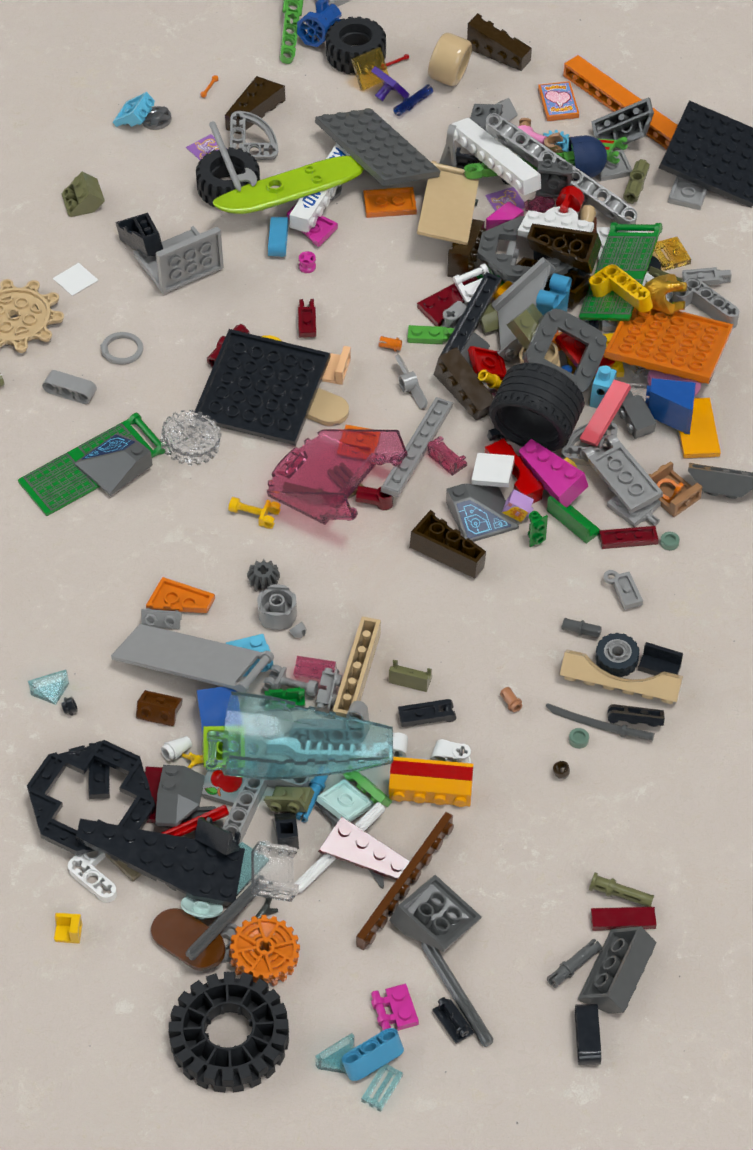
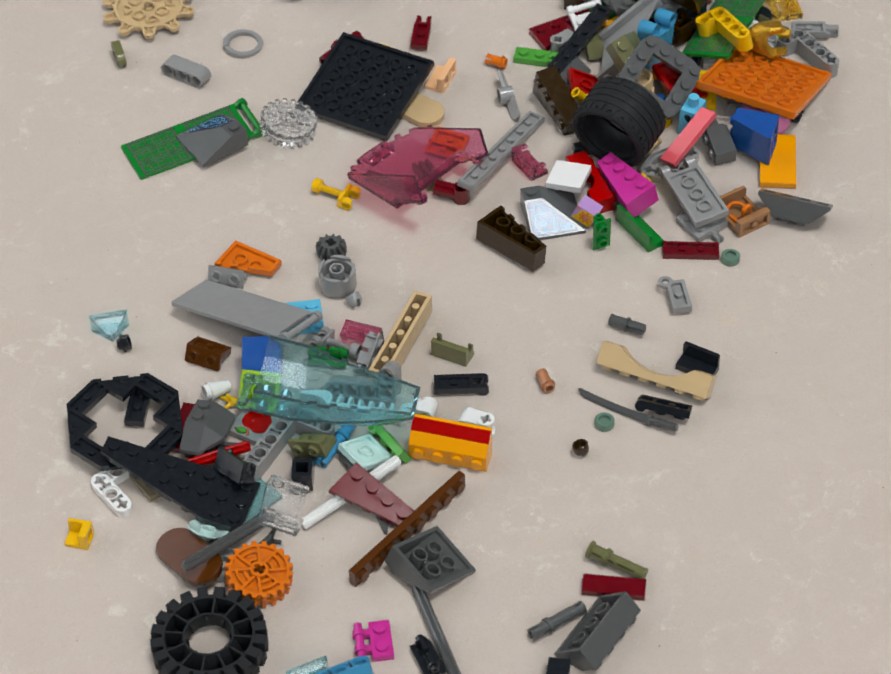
camera: 10 degrees right, 5 degrees down
black wheel [595,633,640,677] -> none

